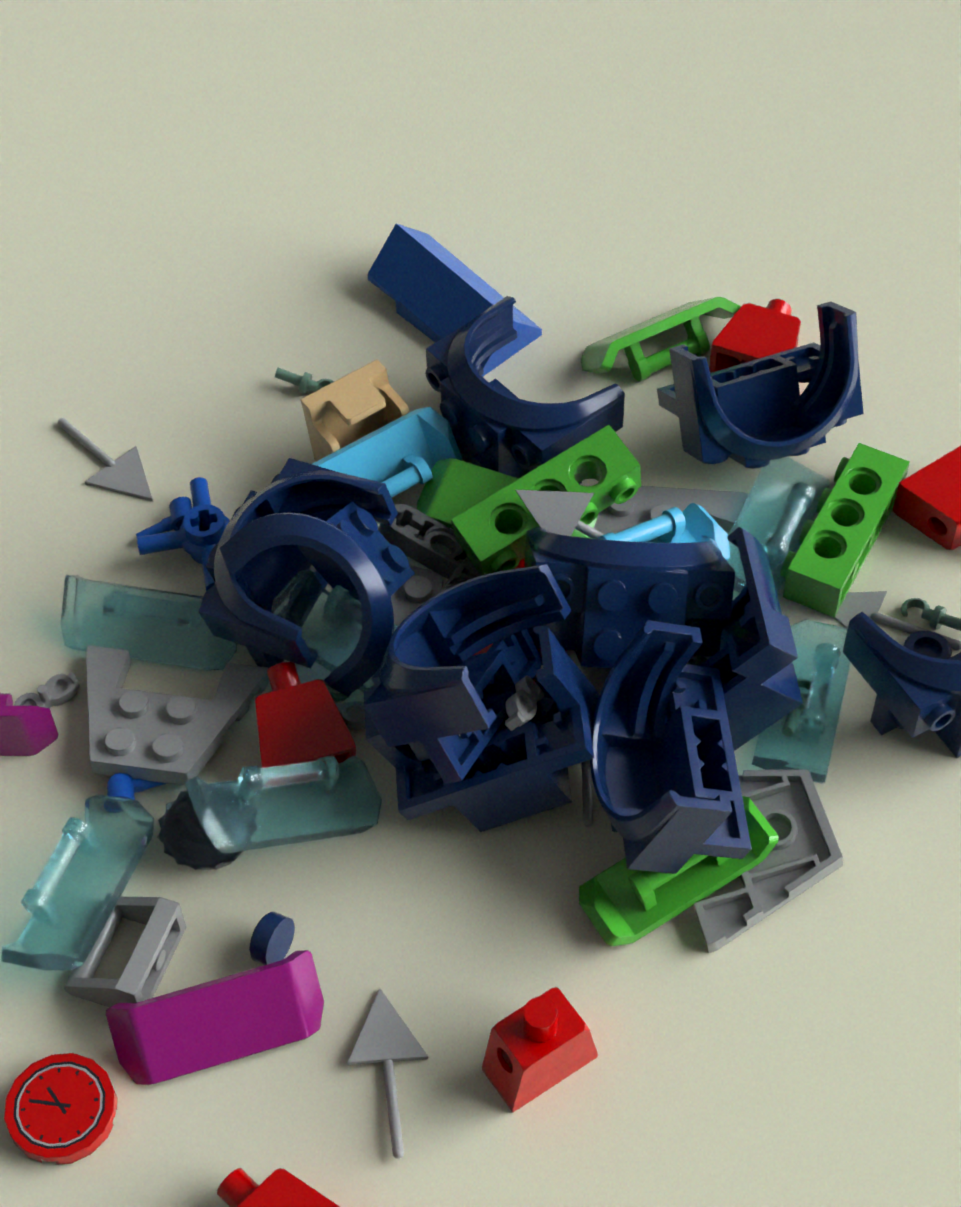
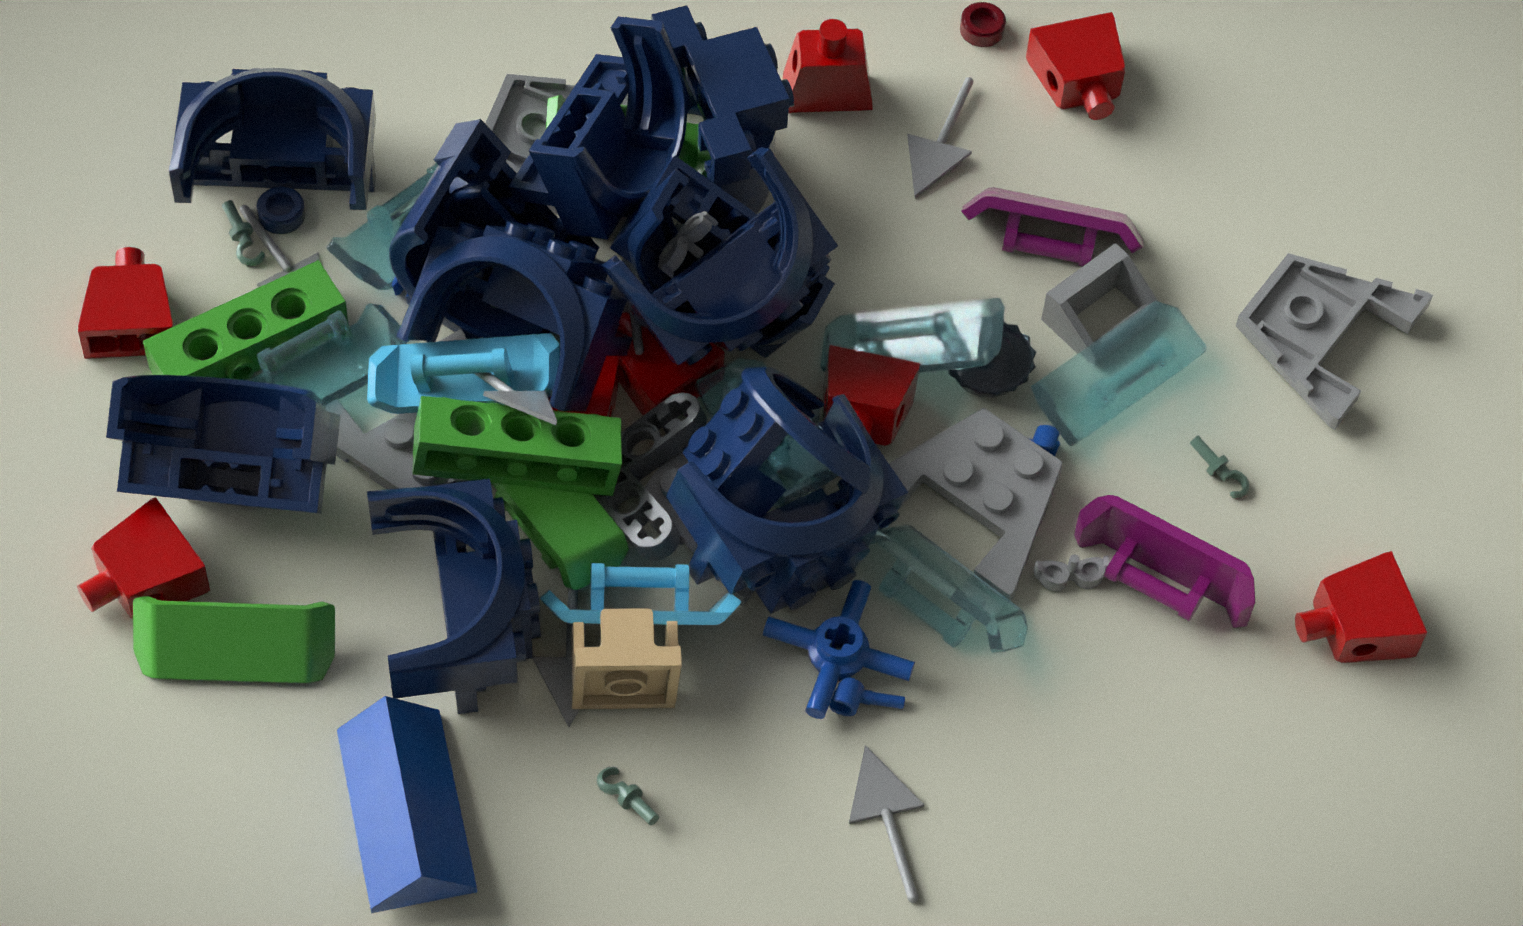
camera: 155 degrees left, 5 degrees up
red tile [4,1053,118,1165] -> none
dark blue tile [249,912,295,965] -> none
none -> dark blue piece [651,5,794,214]

